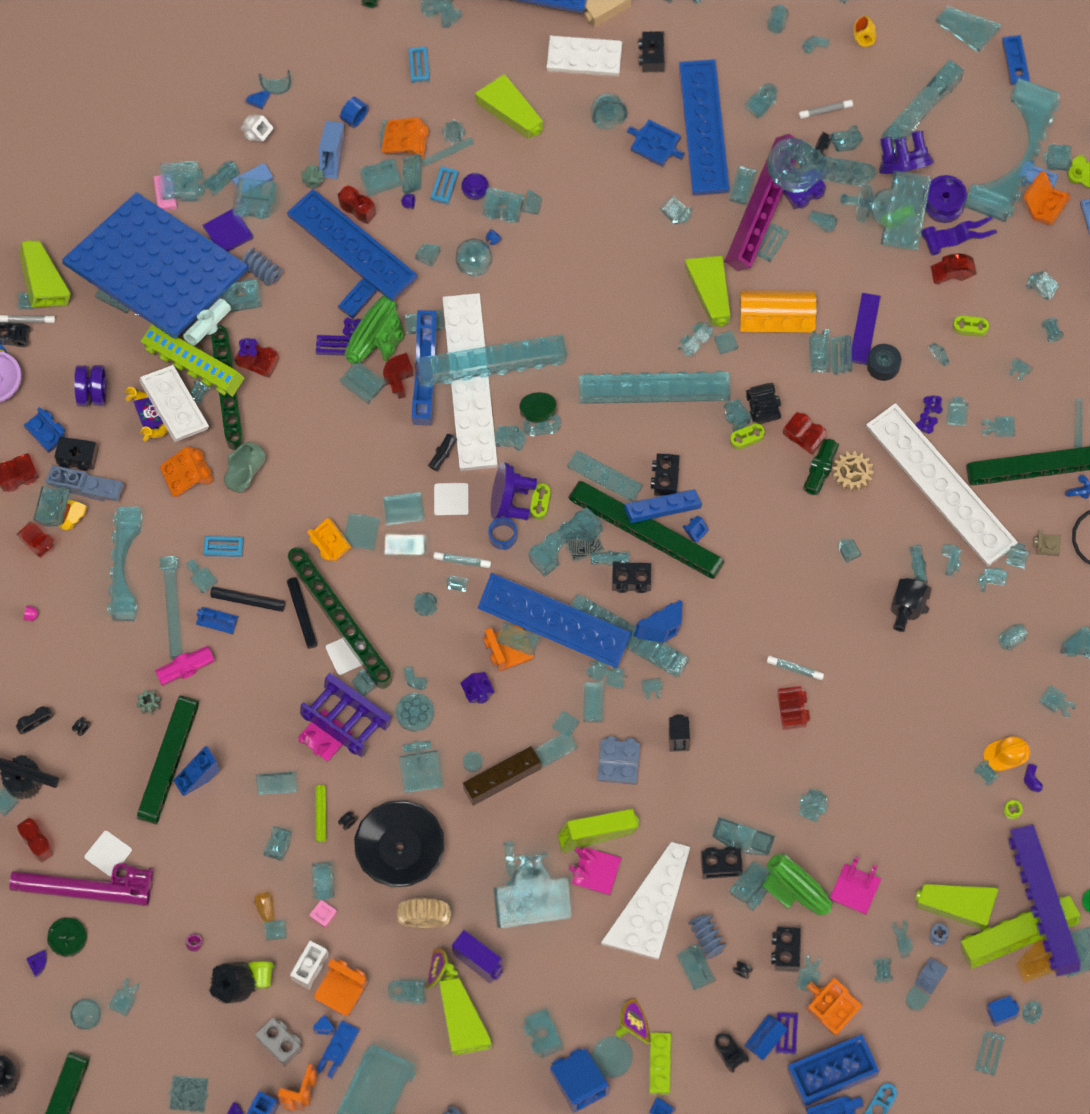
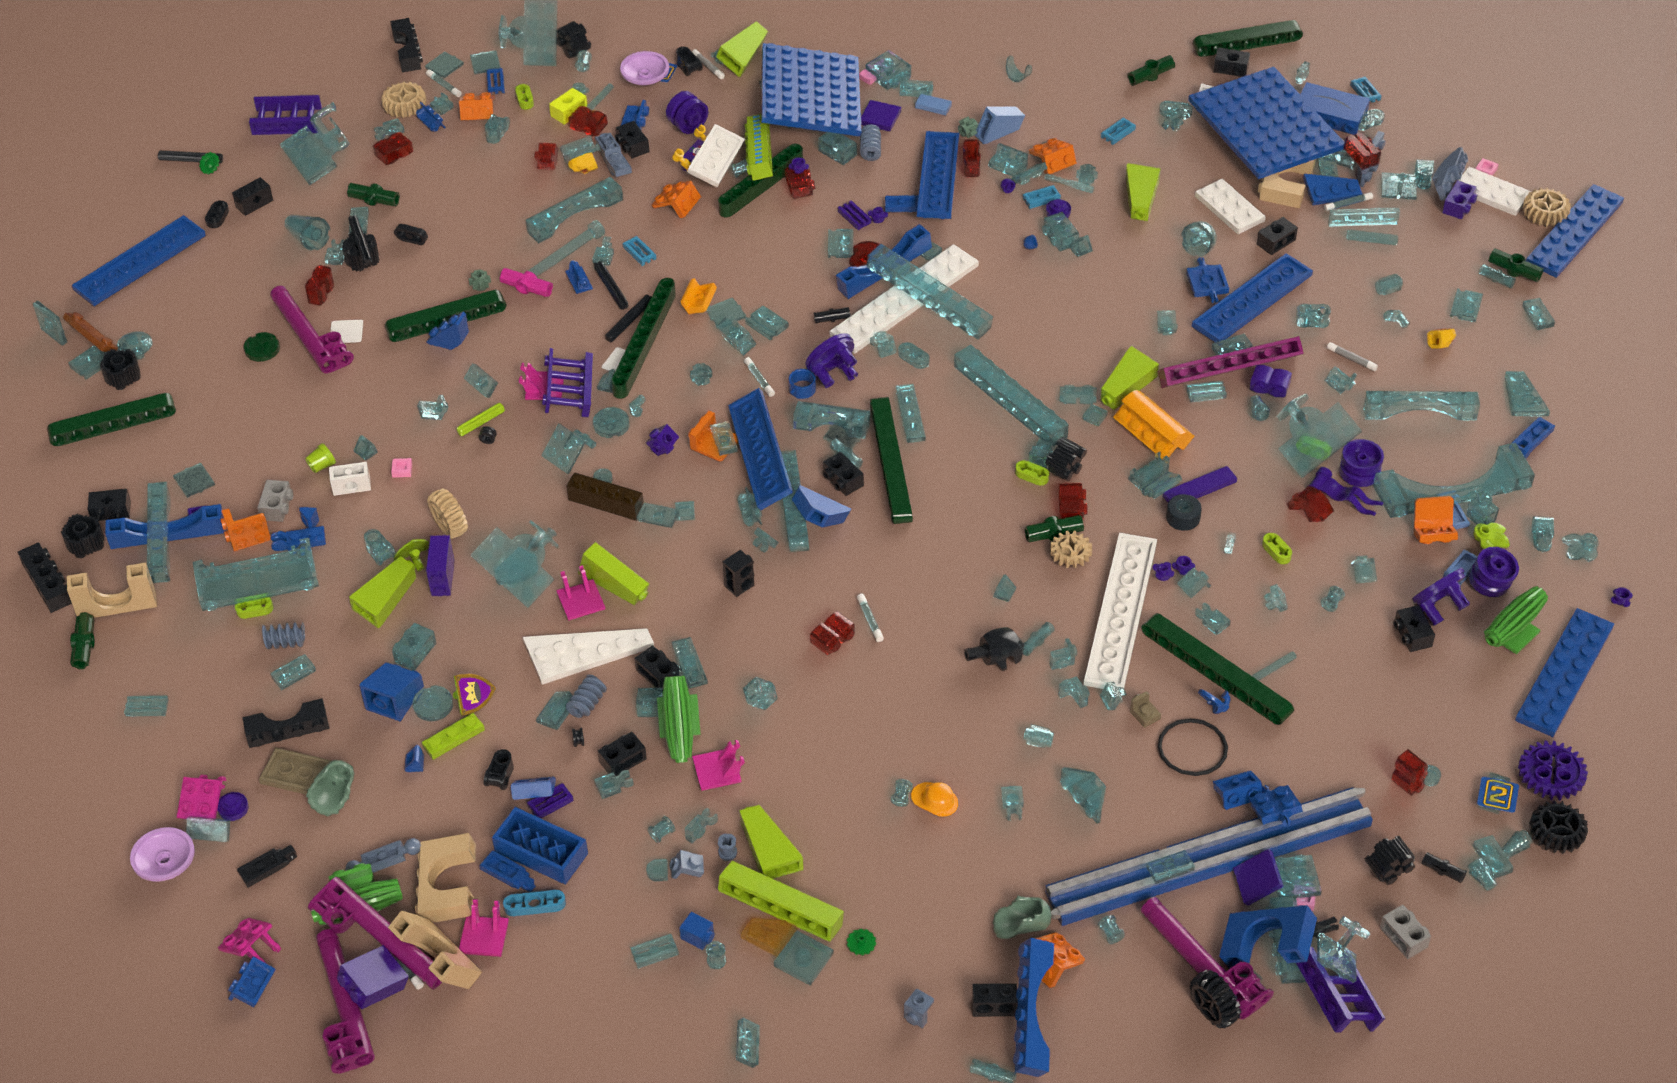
camera: 50 degrees right, 20 degrees down
dark pink hinge [23,605,38,621] -> none
dark purple tile [26,950,47,978] -> none
clear light blue hair [70,999,101,1030] -> none
black bush [72,717,91,736] -> none
clear light blue plate [108,978,139,1017] -> none
light aqua piece [183,299,231,346] -> none
magenta hinge [186,934,202,952] -> none
black brick [209,962,257,1004] -> none
sand green piece [224,442,266,493] -> none
clear light blue brick [233,178,276,219] -> none
white brick [240,115,273,141] -> none
blue tile [246,91,270,109] -> none
clear yellow cone [254,892,274,923] -> none
clear light blue brick [312,862,334,900] -> none
orange bracket [314,959,368,1017] -> none
blue piece [340,96,369,128] -> none
bright green plate [345,296,404,364] -> none
black dish [354,800,444,887] -> none
clear light blue slope [415,244,441,267] -> none
white sticker [434,483,468,515] -> none
clear light blue slope [446,575,469,592] -> none
clear light blue cylinder [455,238,492,277] -> none
dark green tile [519,392,557,423] -> none
lime beam [530,483,551,520] -> none
clear light blue plate [583,683,604,722] -> none
sand blue plate [598,737,640,785] -> none
blue plate [624,489,702,523] -> none
black brick [651,453,680,496] -> none
blue tile [683,516,709,543] -> none
clear light blue beam [767,138,876,193] -> none
orange plate [805,978,862,1036] -> none
black plate [809,131,831,166] -> none
dark purple piece [878,131,934,174] -> none
lime bush [1004,800,1023,819] -> none
dark purple brick [1008,824,1080,977] -> none
dark purple arm [1024,764,1043,793] -> none

